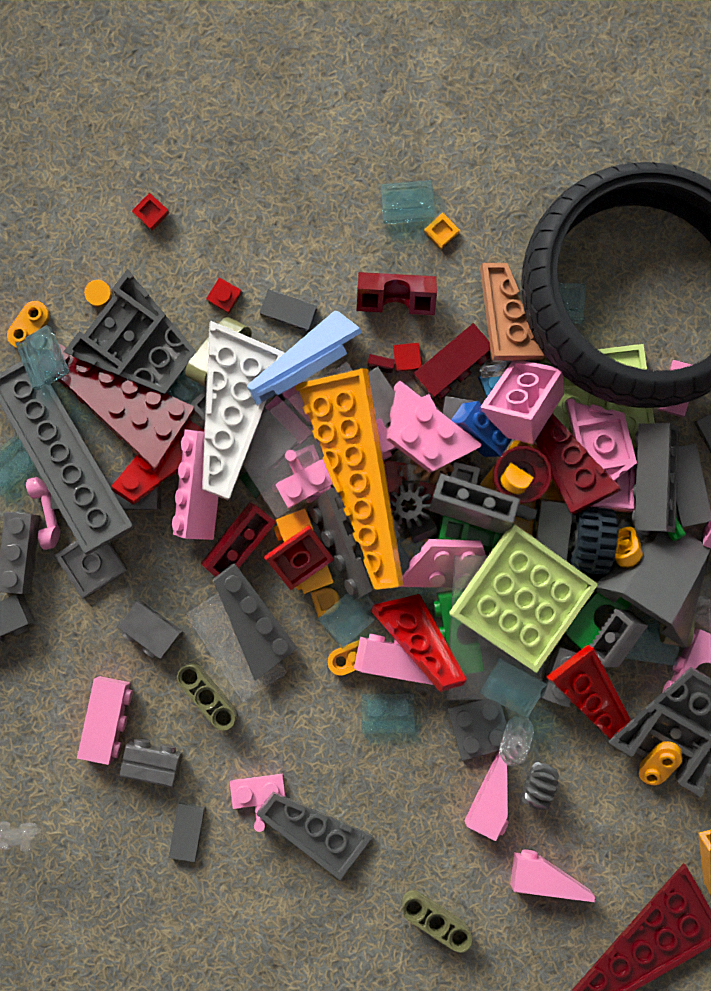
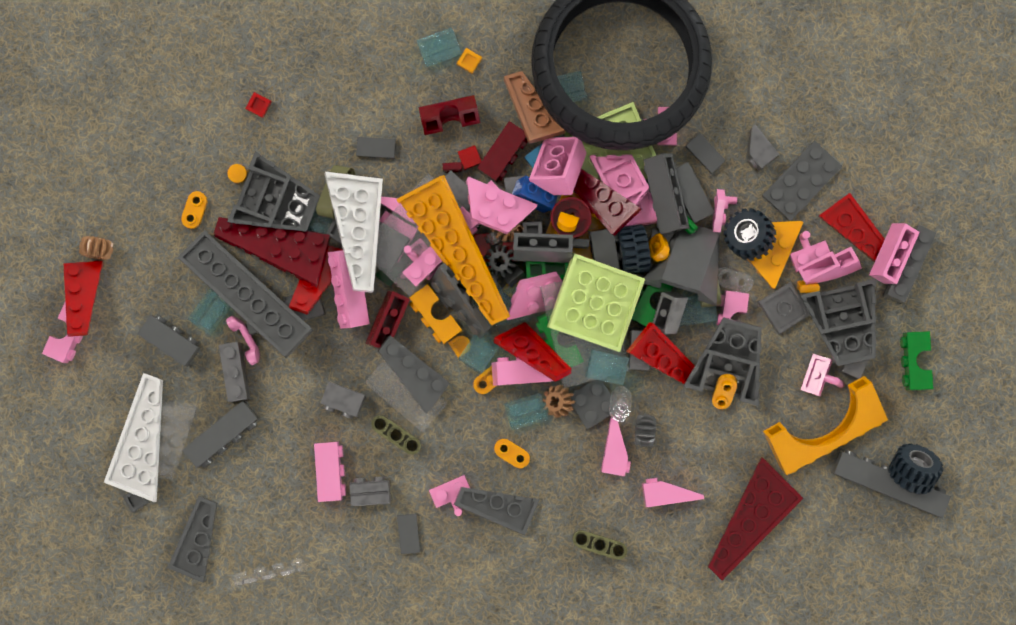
camera: 15 degrees left, 0 degrees up
clear light blue plate [15,325,70,390] -> none
flat silver tile [54,541,128,599] -> none
red plate [206,277,242,314] -> none
wedge [247,311,362,405] -> none
red slope [264,525,334,591] -> none
clear tile [480,358,512,378] -> none
none -> light orange plate [494,439,530,468]
none -> medium nougat gear [542,385,575,418]

